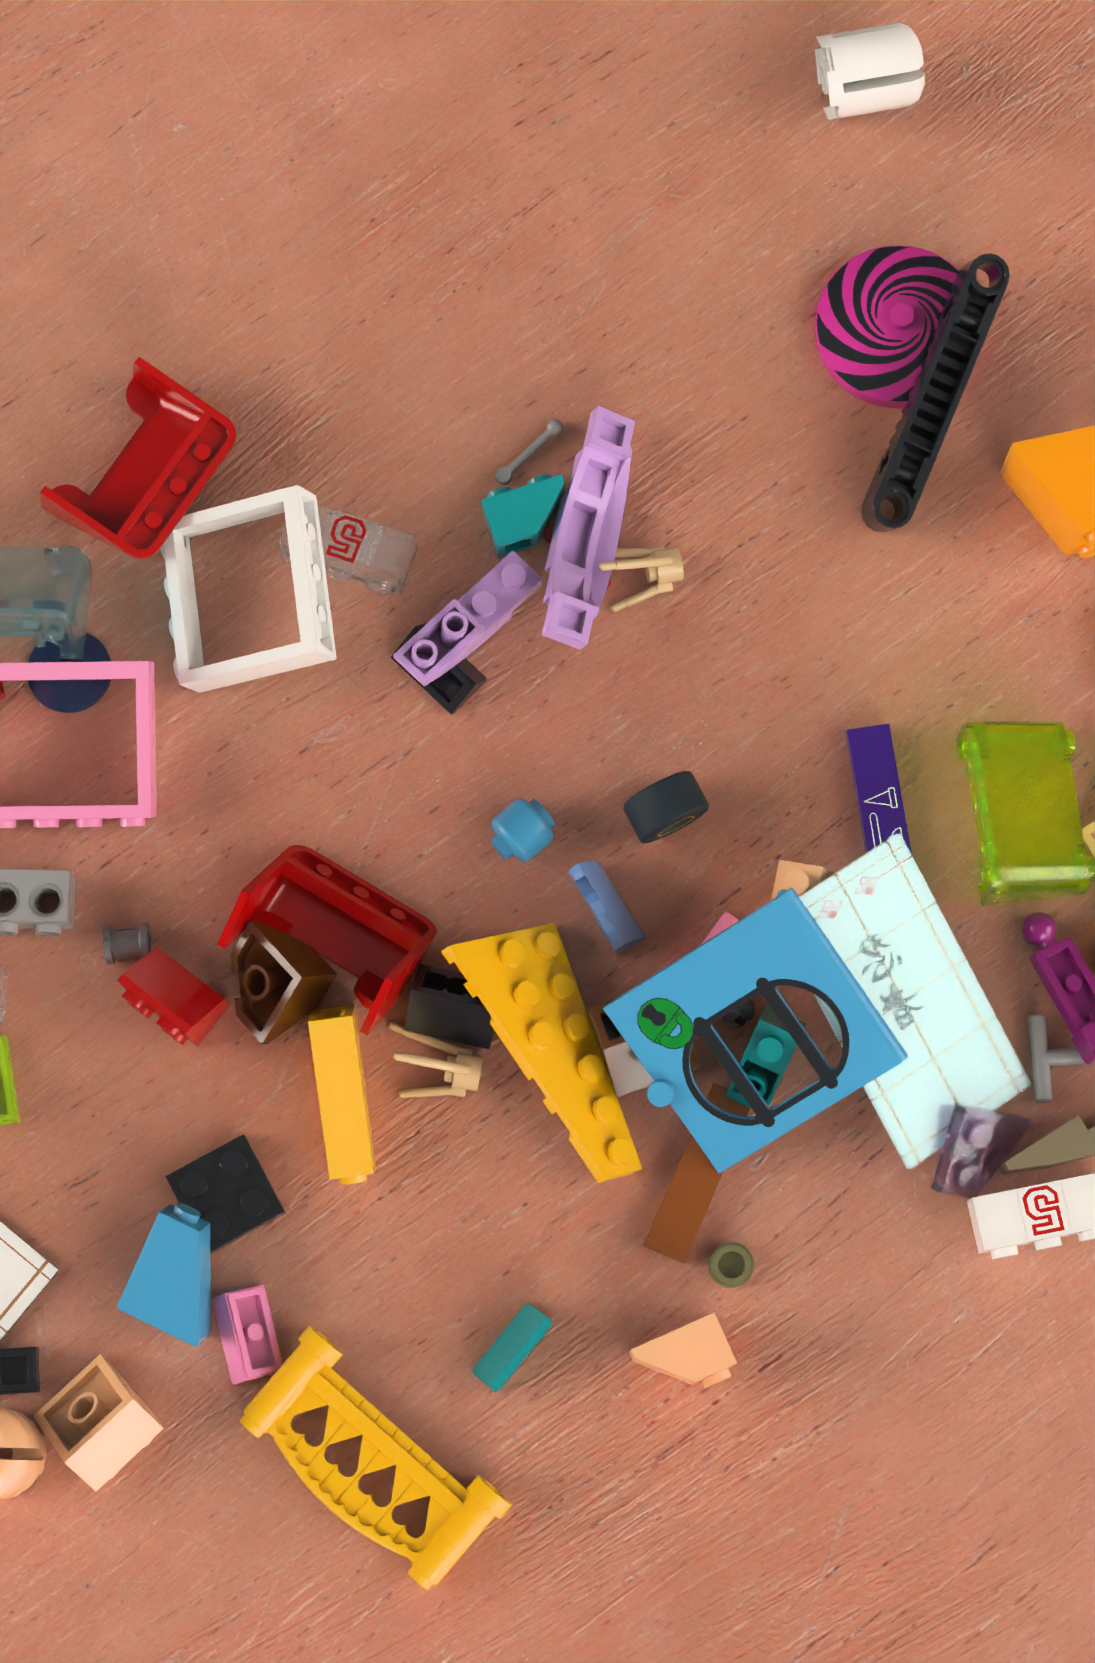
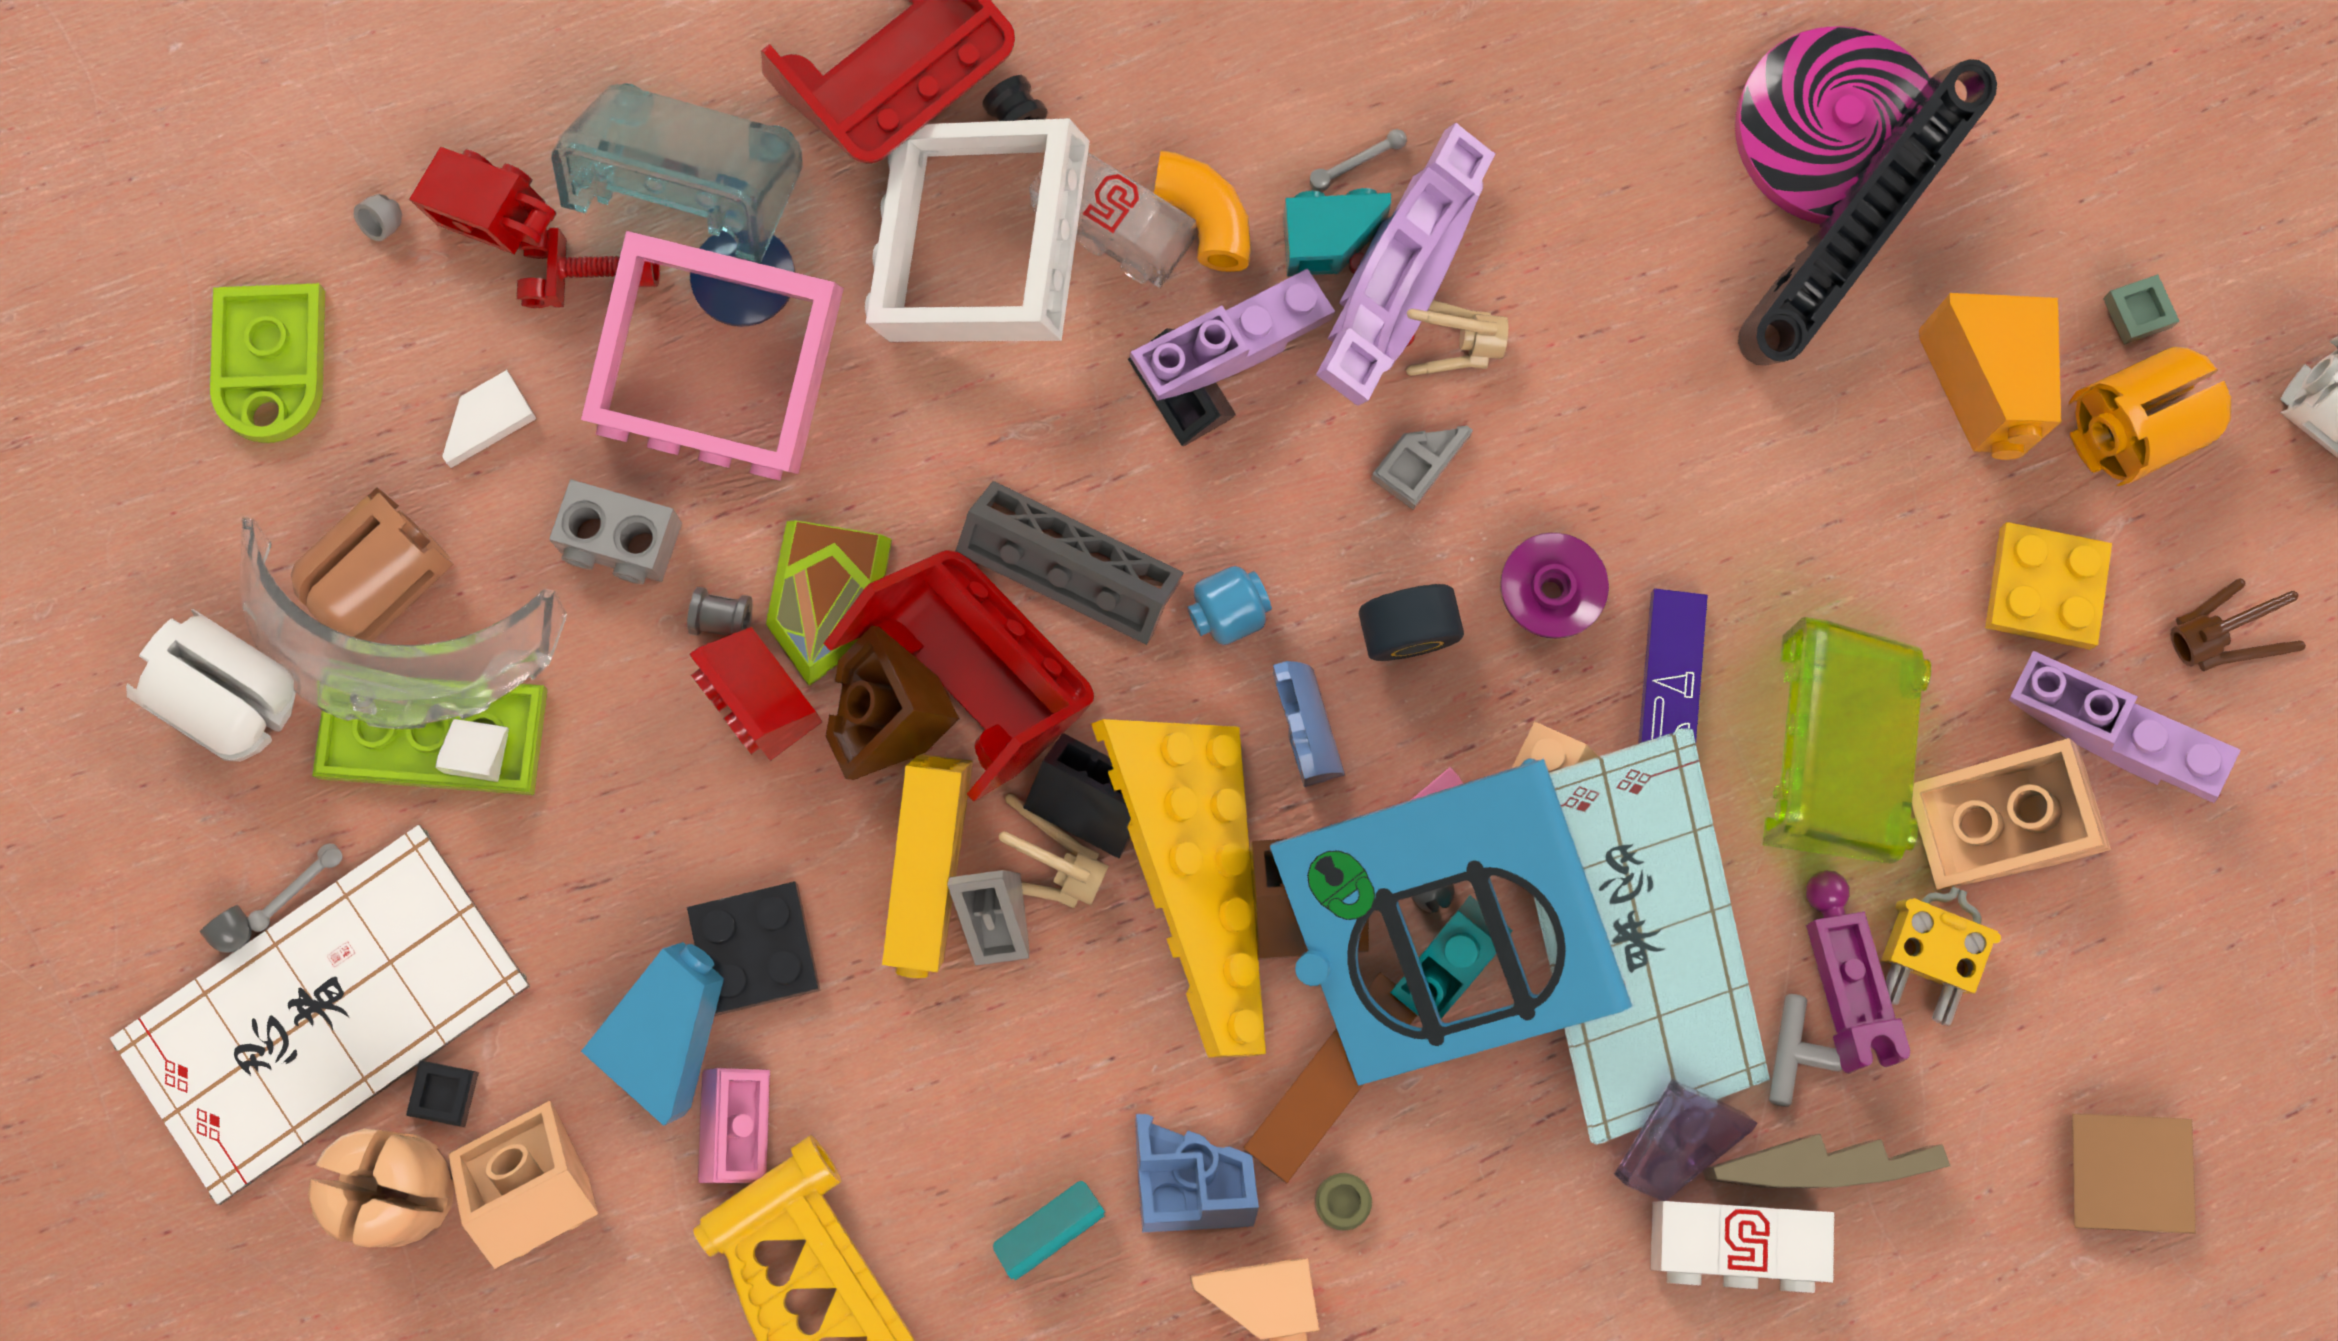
camera: 10 degrees right, 0 degrees up
none -> tile [766,520,892,686]
none -> light grey slope [948,870,1030,966]
none -> dark grey fence [955,481,1184,645]
none -> black wheel [982,75,1048,121]
none -> medium blue slope [1135,1114,1259,1233]
none -> light orange cylinder [1152,150,1251,272]
none -> light grey tile [1371,426,1473,510]
none -> magenta dish [1500,533,1609,639]

